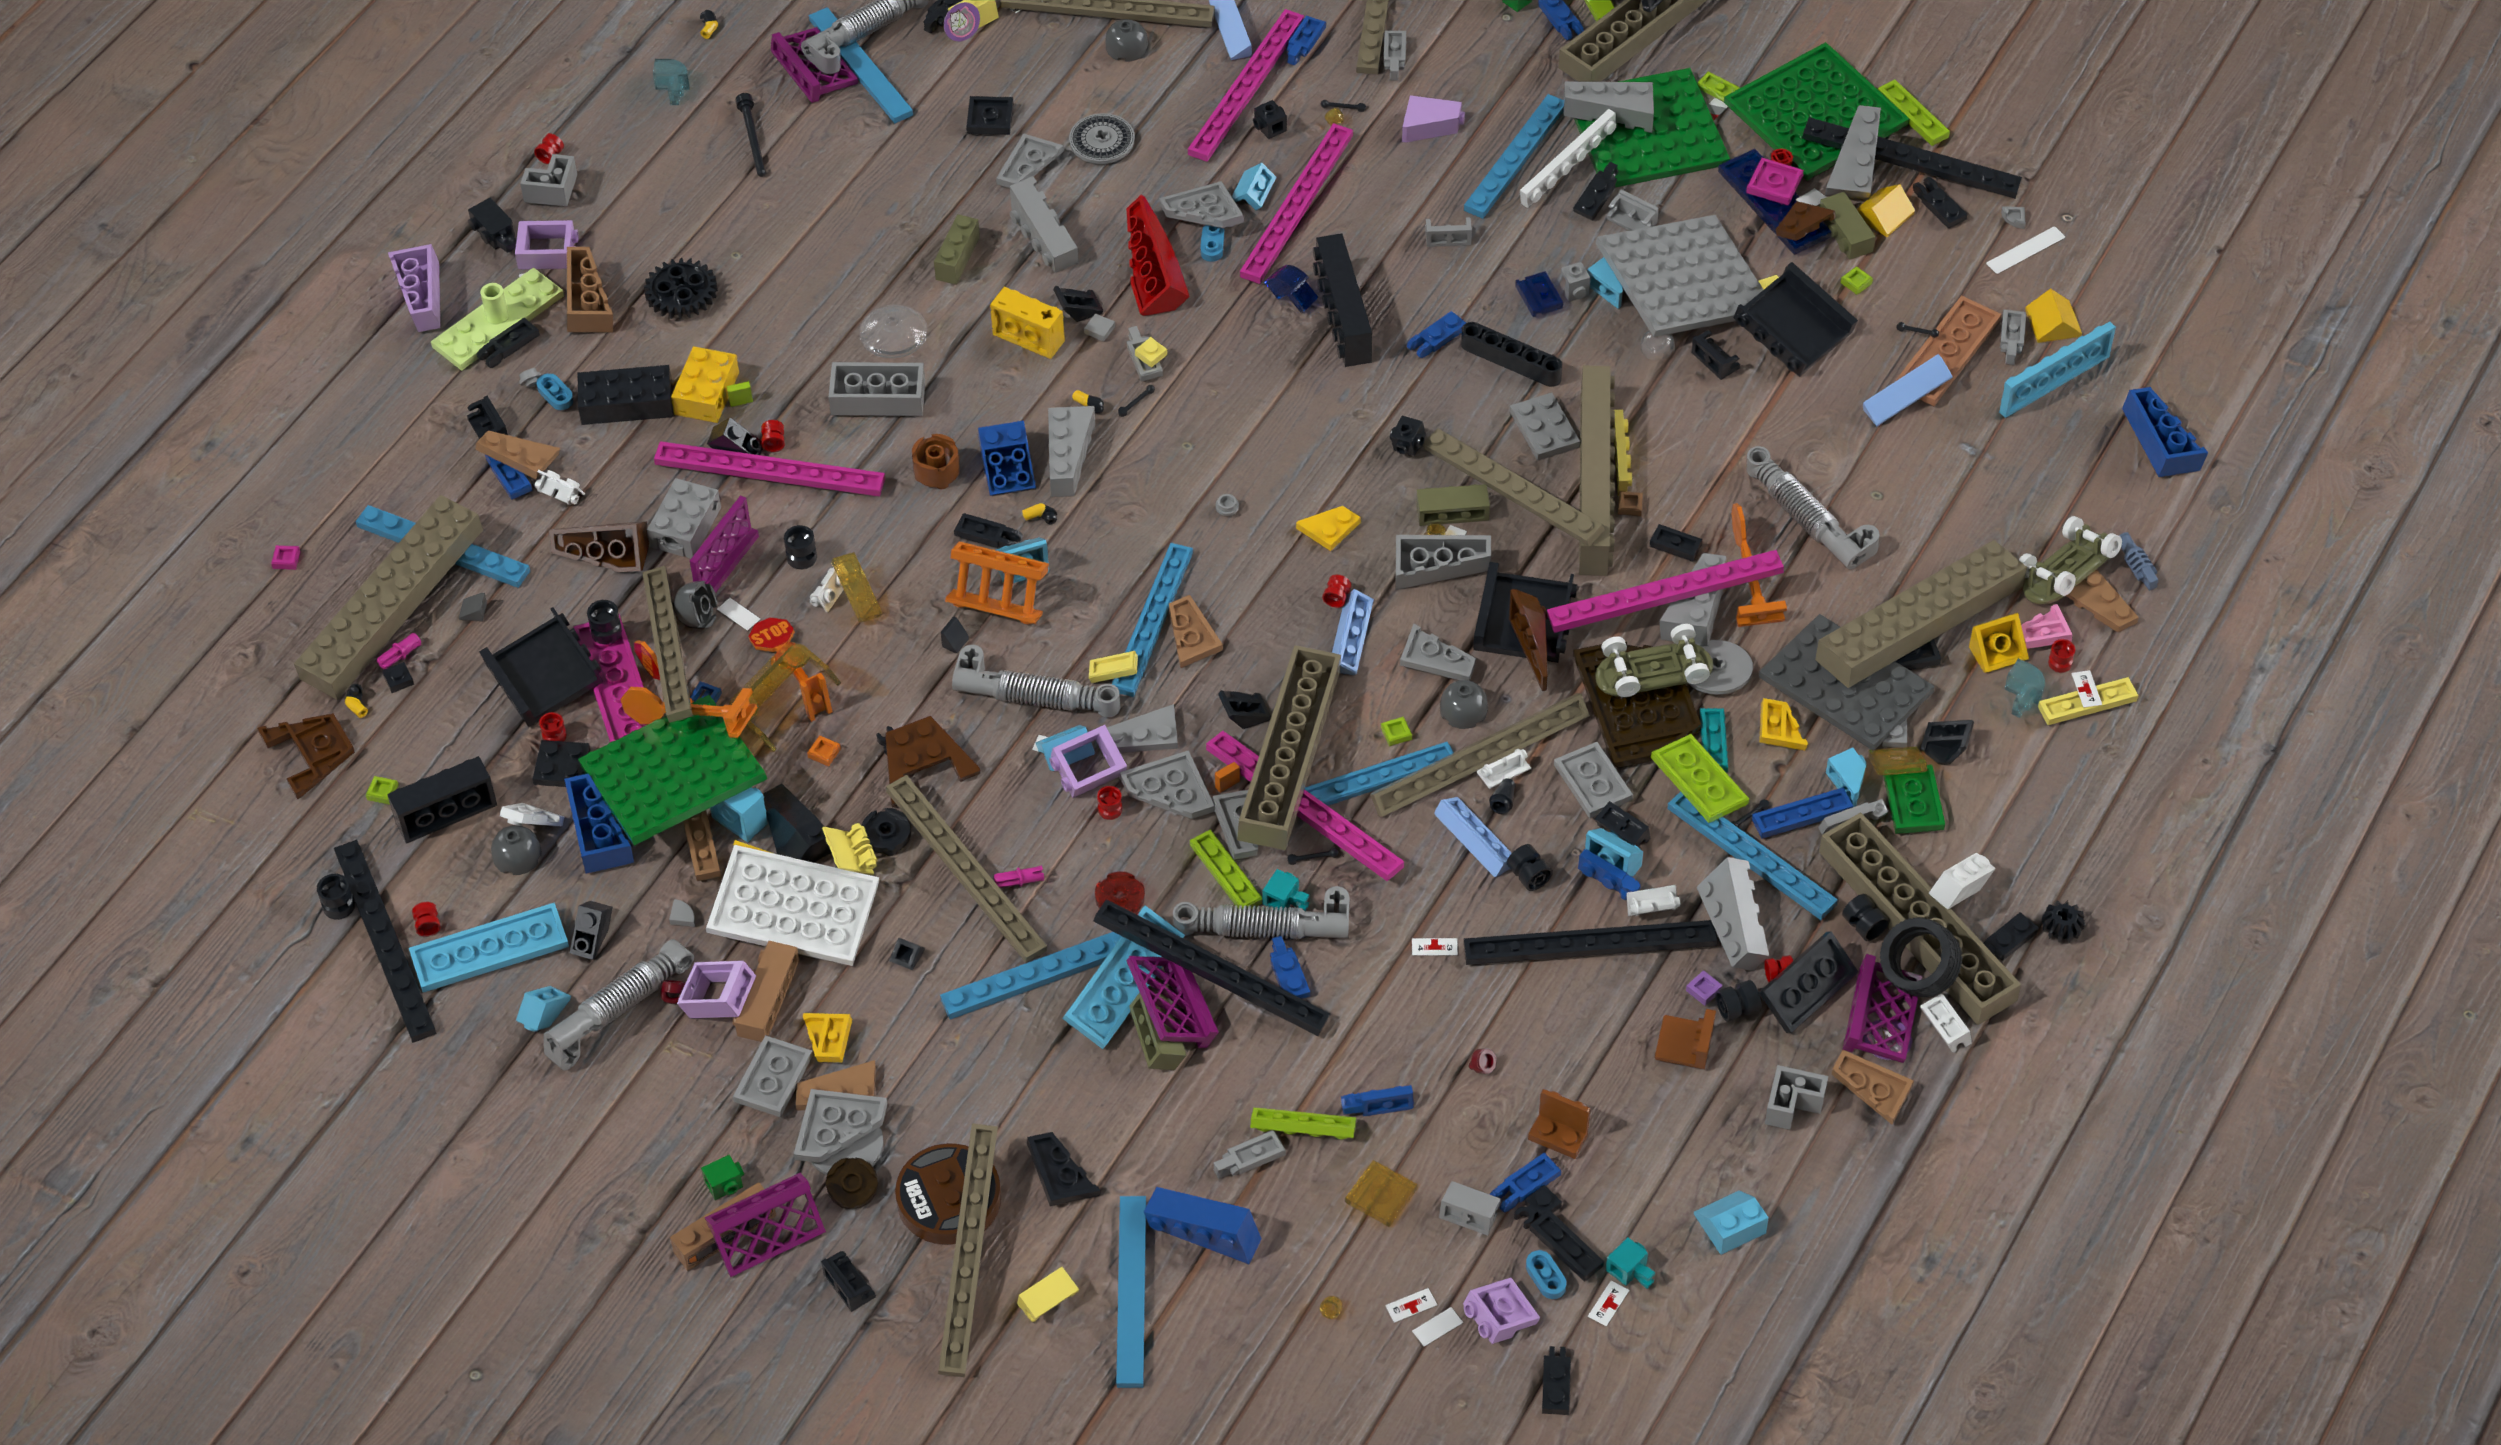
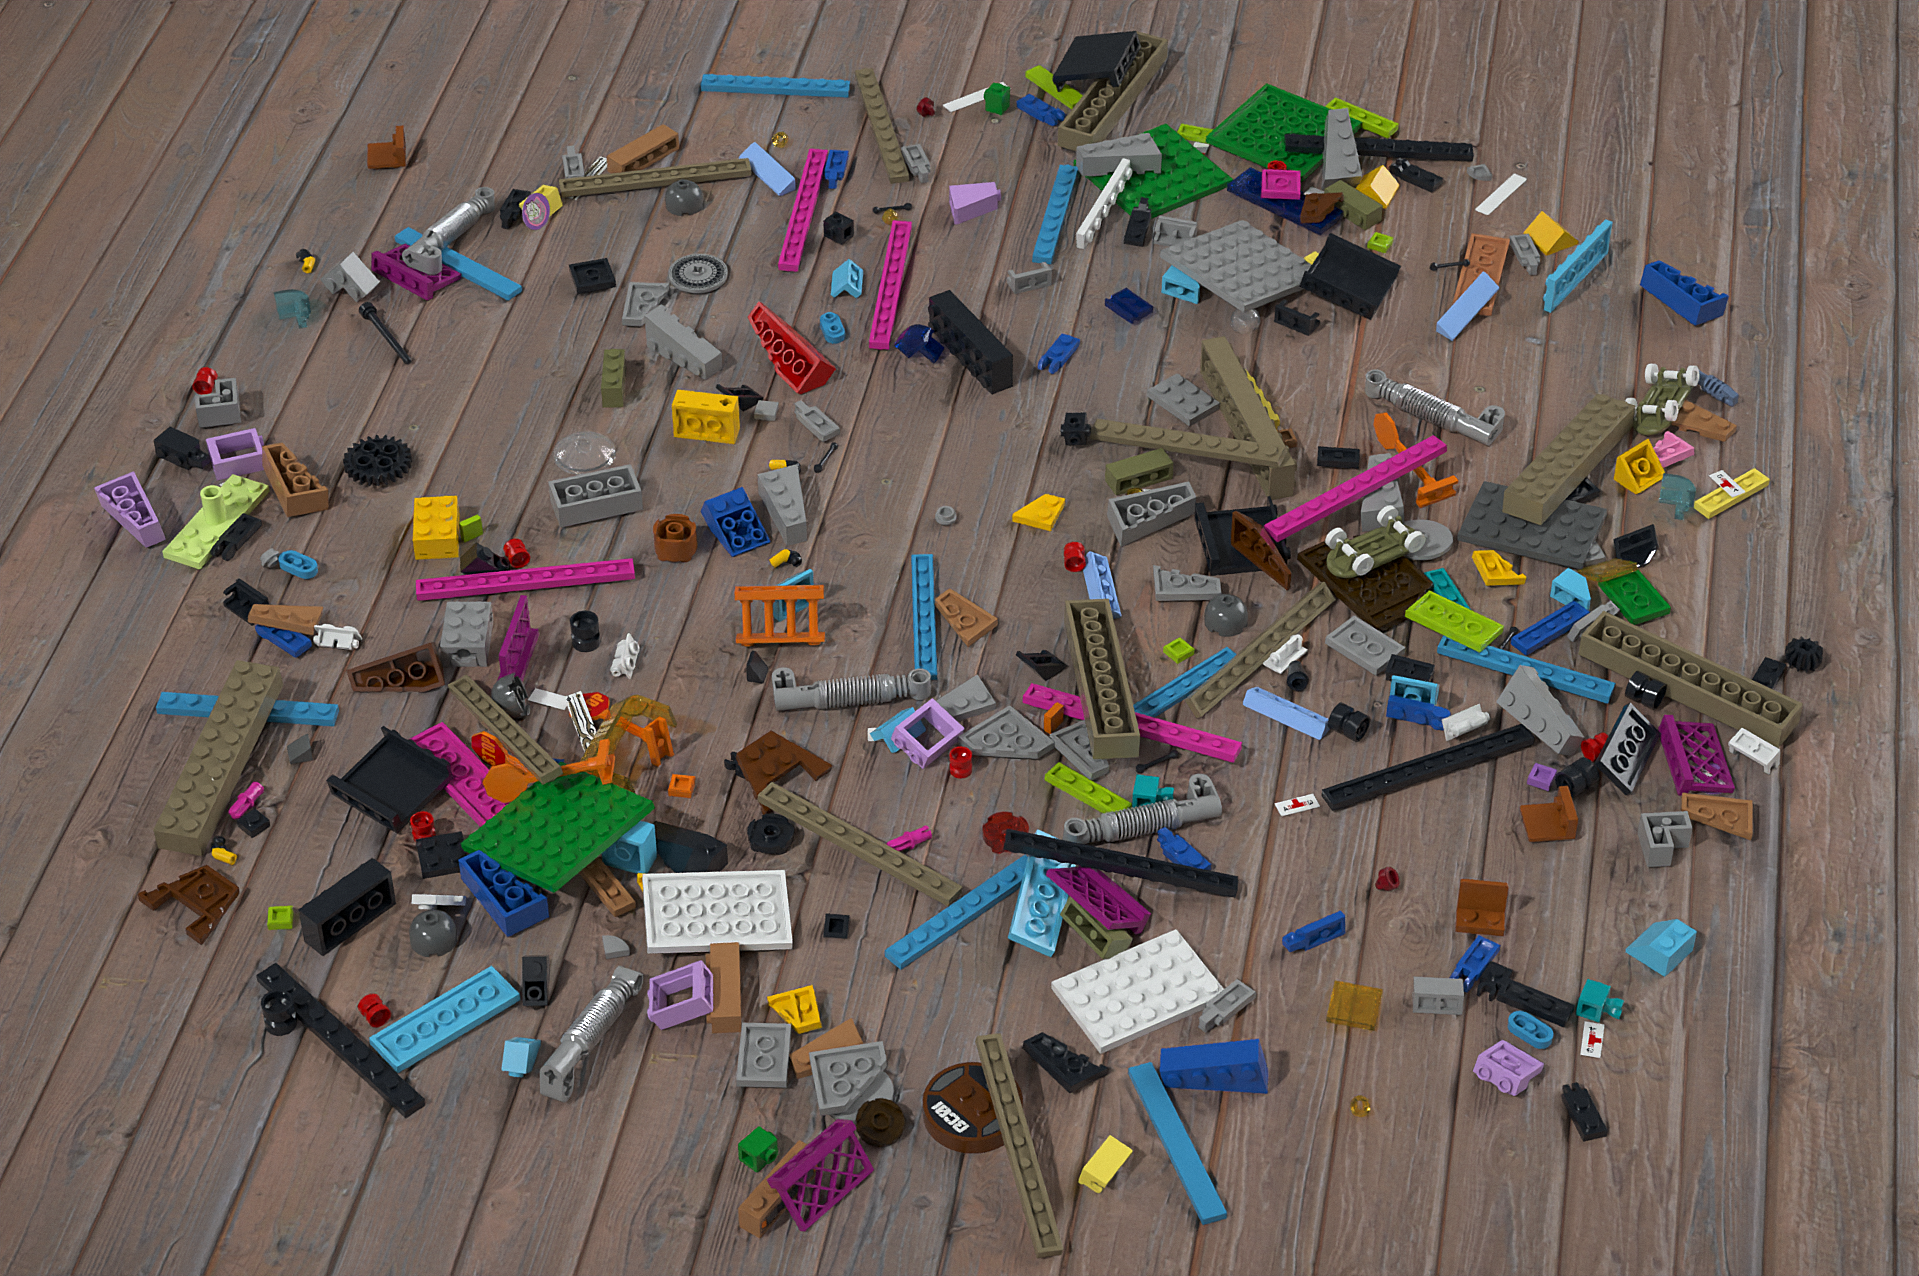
camera: 20 degrees left, 10 degrees down
dark pink tile [271,545,300,570] -> none
black brick [577,365,674,425] -> none
black wheel [587,600,622,645] -> none
dark red tile [661,980,686,1004] -> none
black hinge [821,1251,876,1312] -> none
light yellow hinge [822,823,878,875] -> none
clear yellow tile [831,552,882,623] -> none
black hinge [954,513,1023,548] -> none
light yellow tile [1089,651,1138,683] -> none
light yellow plate [1135,337,1167,368] -> none
light grey plate [1159,181,1244,228] -> none
lime plate [1250,1107,1356,1139] -> none
white sticker [1385,1288,1437,1323] -> none
white sticker [1412,1307,1463,1346] -> none
black beam [1461,322,1562,387] -> none
light grey bracket [1561,262,1590,302] -> none
black tyre [1880,918,1962,997] -> none
white brick [1929,852,1996,910] -> none
red wheel [2048,639,2076,673] -> none
none -> light grey brick [320,252,380,302]
none -> sticker [564,691,600,760]
none -> white plate [1051,929,1224,1054]

